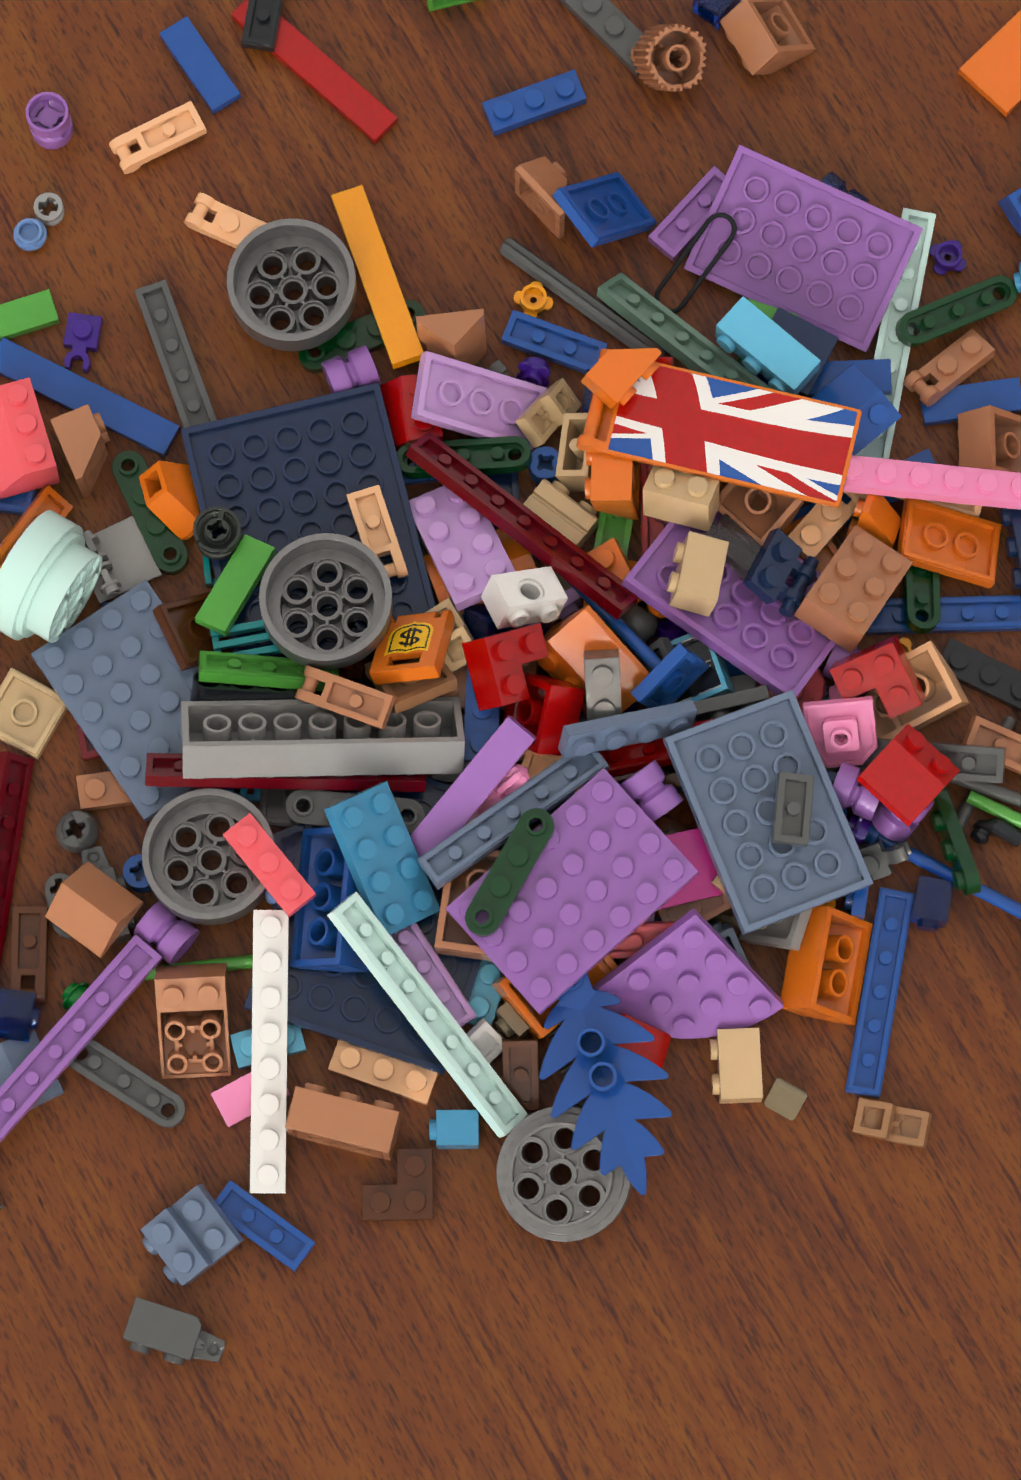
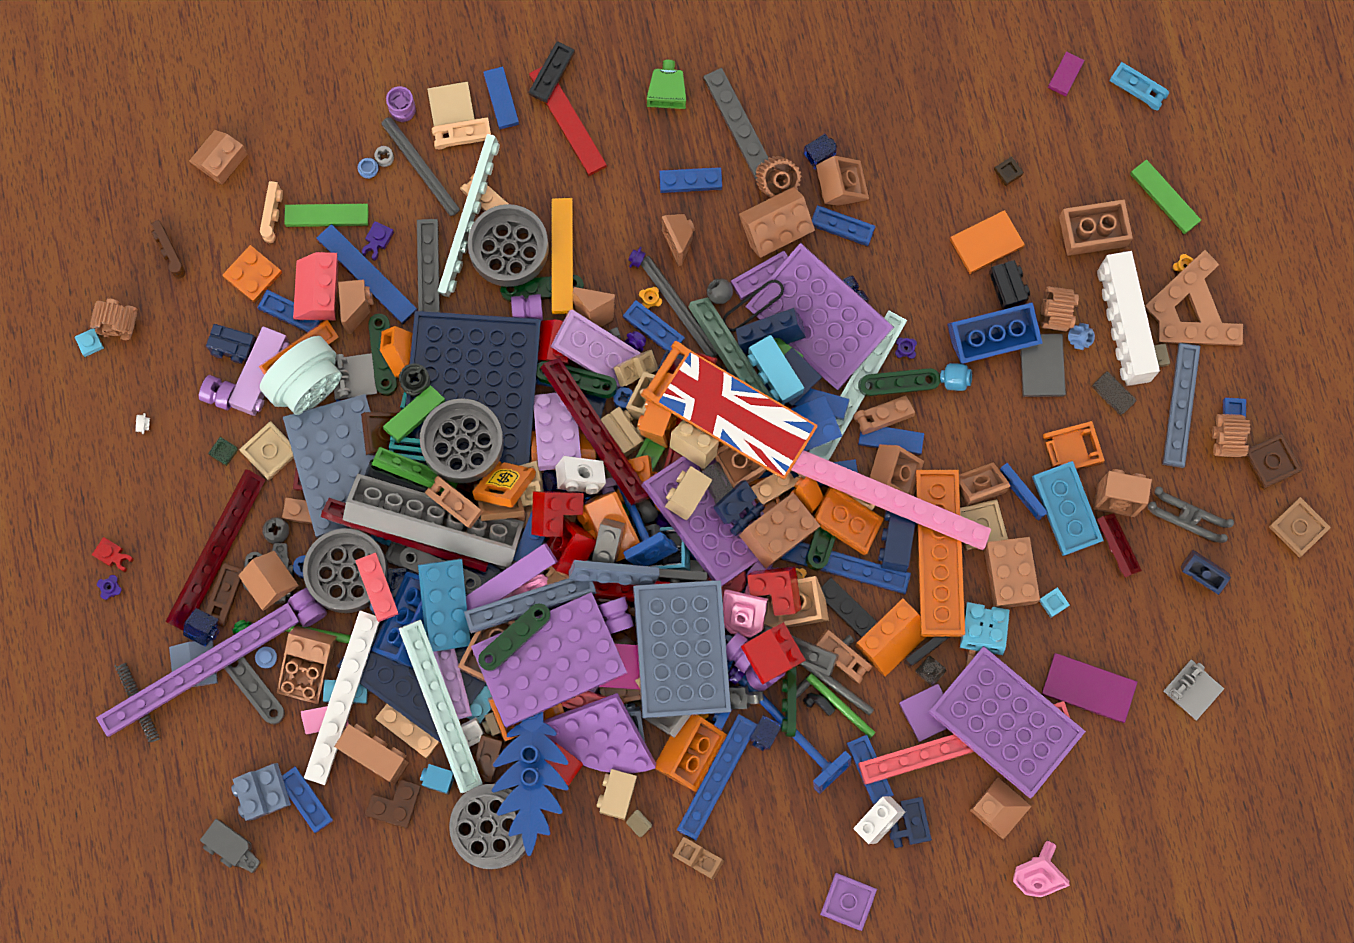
camera: 15 degrees right, 0 degrees up
light nougat plate [346,485,408,579] -> none
blue tile [552,172,657,248] -> none
orange slope [581,348,662,409] -> none
dark grey plate [771,771,814,847] -> none
none -> medium blue plate [255,647,277,669]
none -> dark grey axle [382,117,460,216]
none -> tan tile [427,82,475,127]
none -> light aqua plate [438,134,500,297]
none -> dark purple plate [628,247,646,268]
none -> dark grey piece [707,278,733,304]
none -> dark blue arch [736,308,806,358]
none -> nougat brick [739,187,815,258]
none -> blue tile [812,205,875,246]

